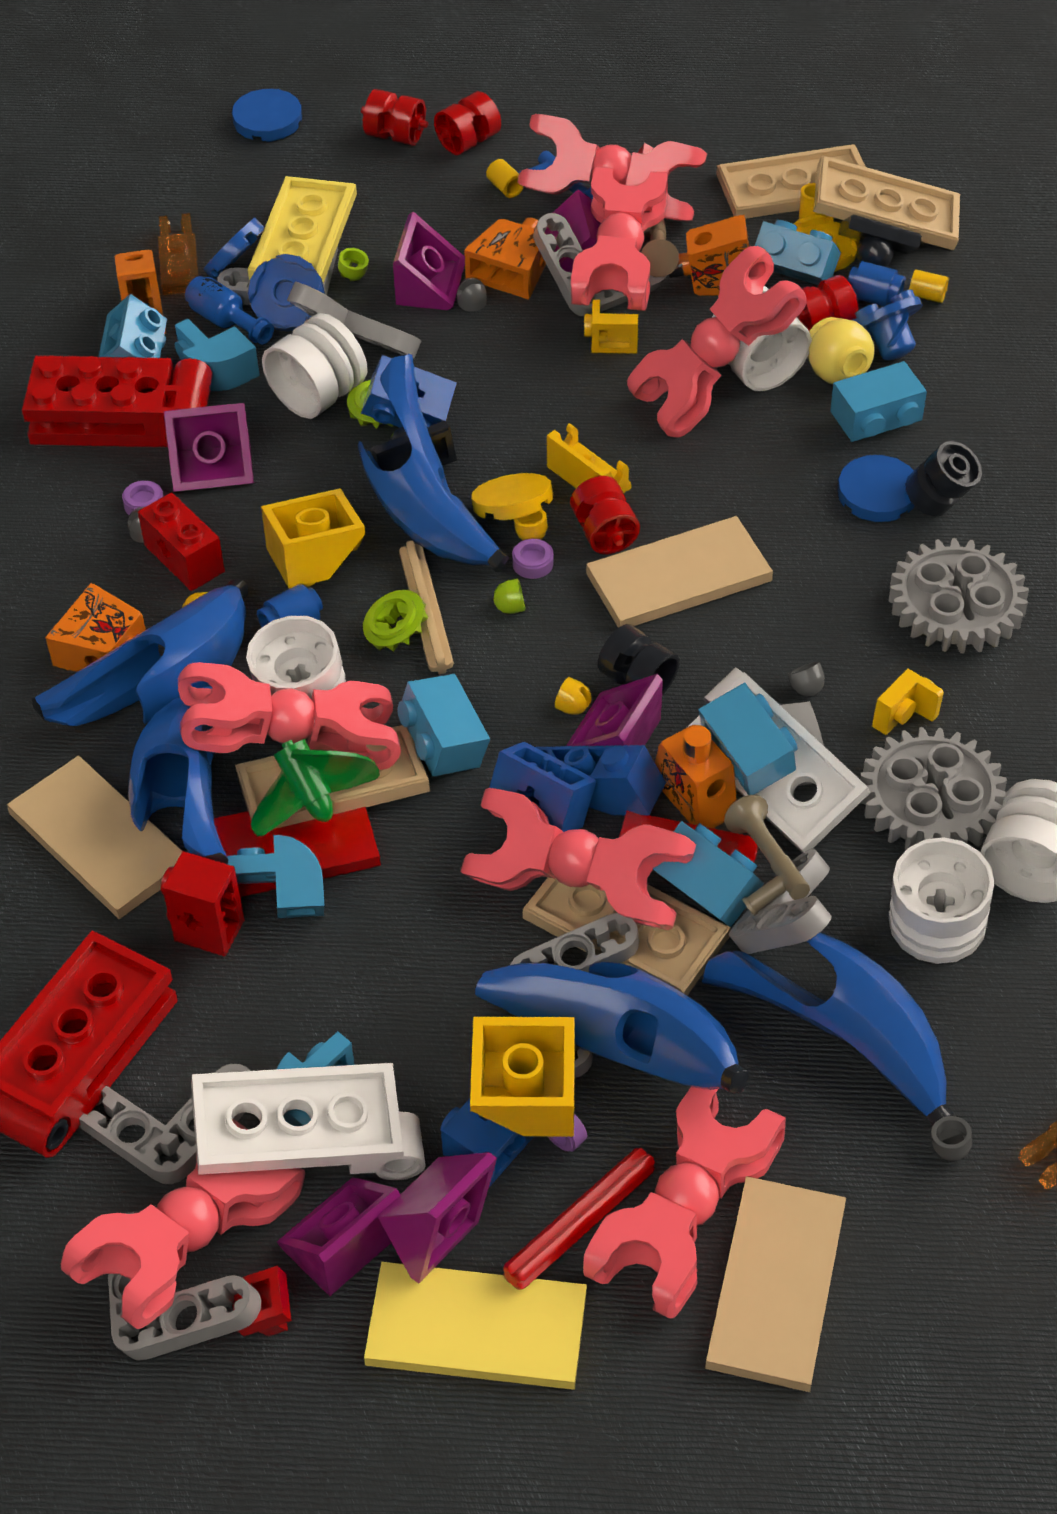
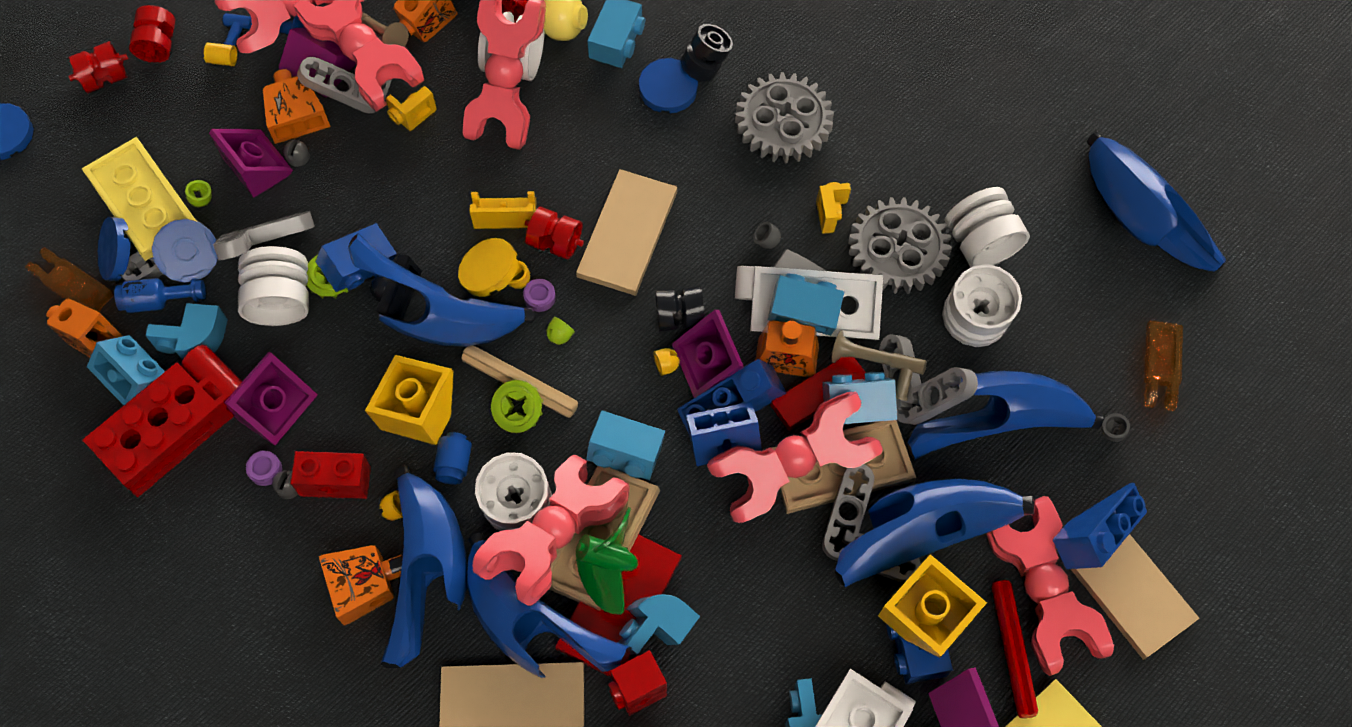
camera: 50 degrees left, 15 degrees up
none -> blue slope [1053,483,1147,570]

